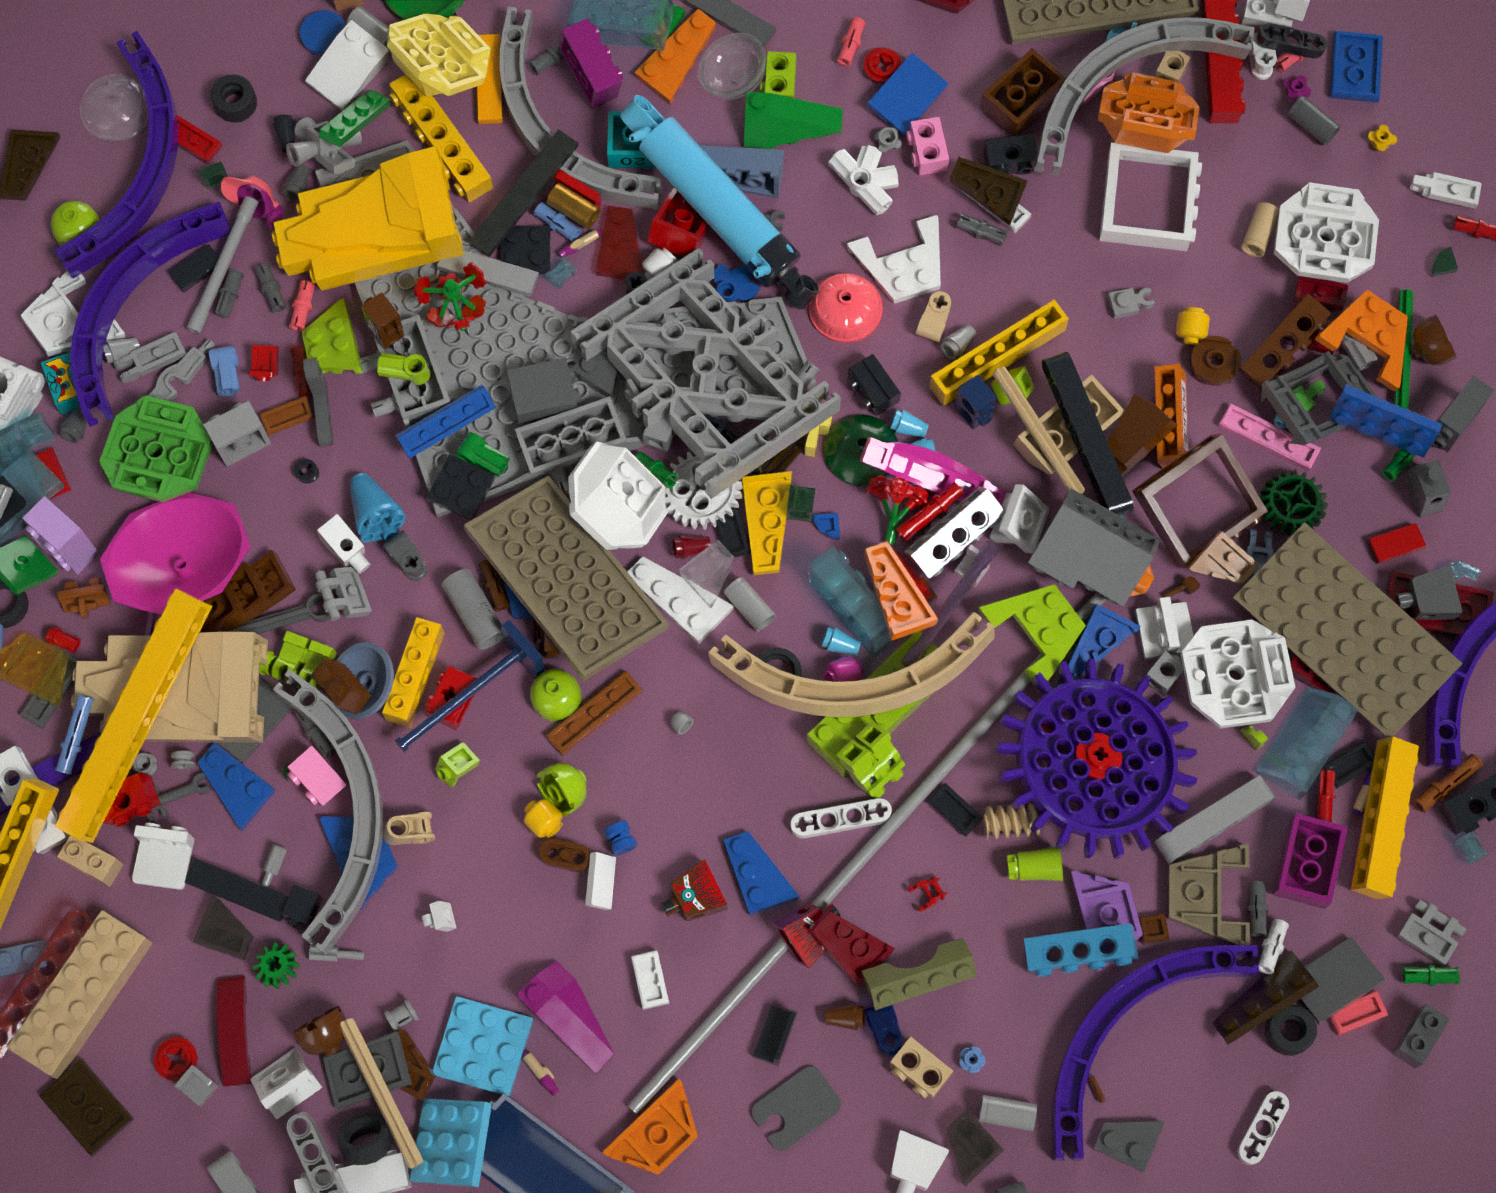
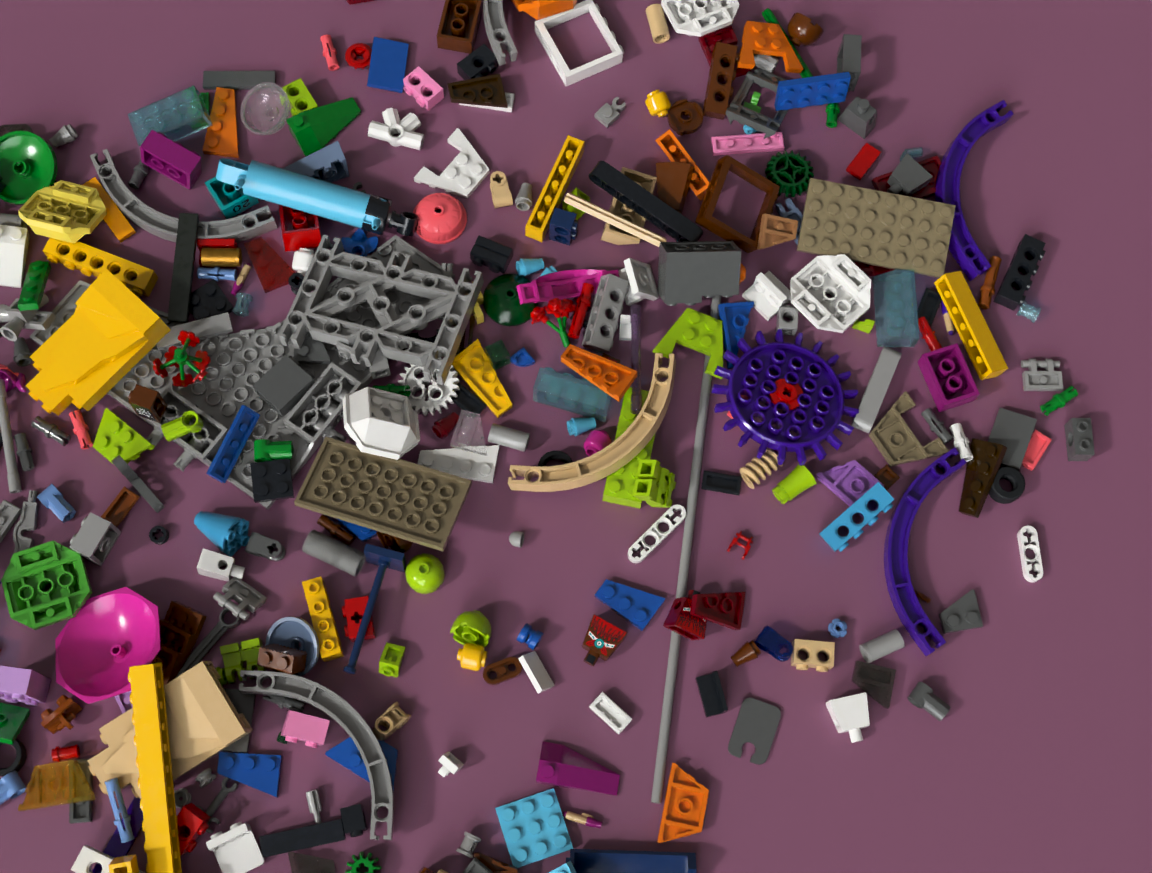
camera: 40 degrees left, 0 degrees up
red bracket [248,344,279,381] -> none
clear red pin [290,345,312,397] -> none
light grey axle [309,945,365,962] -> none
dark orange tile [546,671,643,756] -> none
olive arch [862,938,977,1010] -> none
light grey plate [874,127,902,153] -> none
dark grey pin [957,213,1008,246] -> none
reddish brown hand [1163,576,1200,597] -> none

